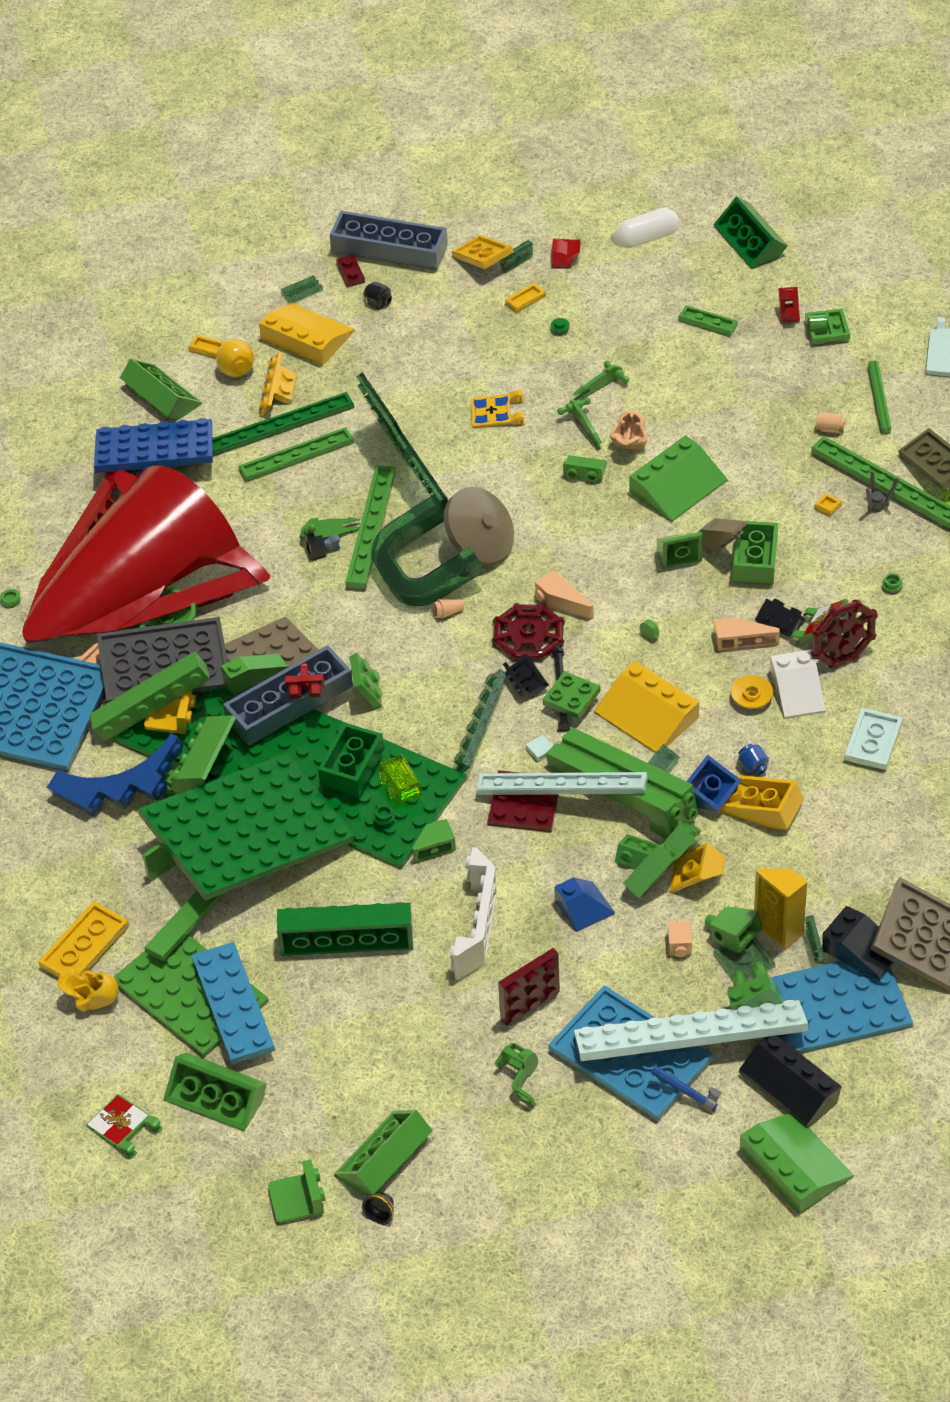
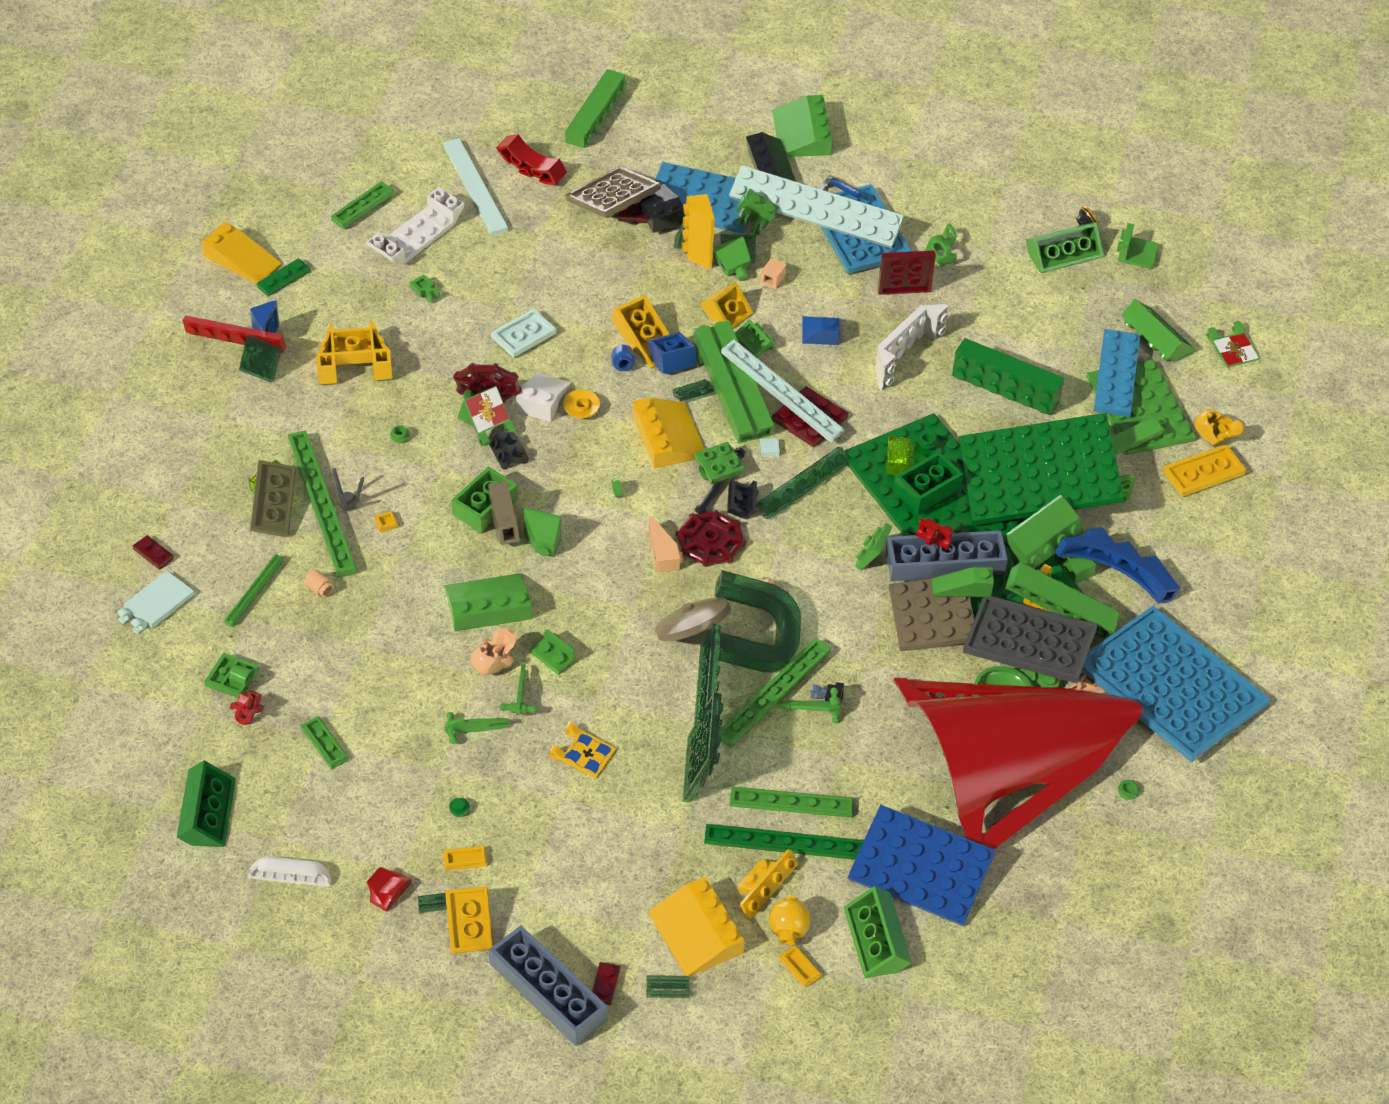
camera: 155 degrees left, 0 degrees up
black head [363,282,392,309] -> none
bright green slope [412,819,456,863] -> none
bright green arch [623,823,703,898] -> none
light nougat slope [714,617,780,651] -> none

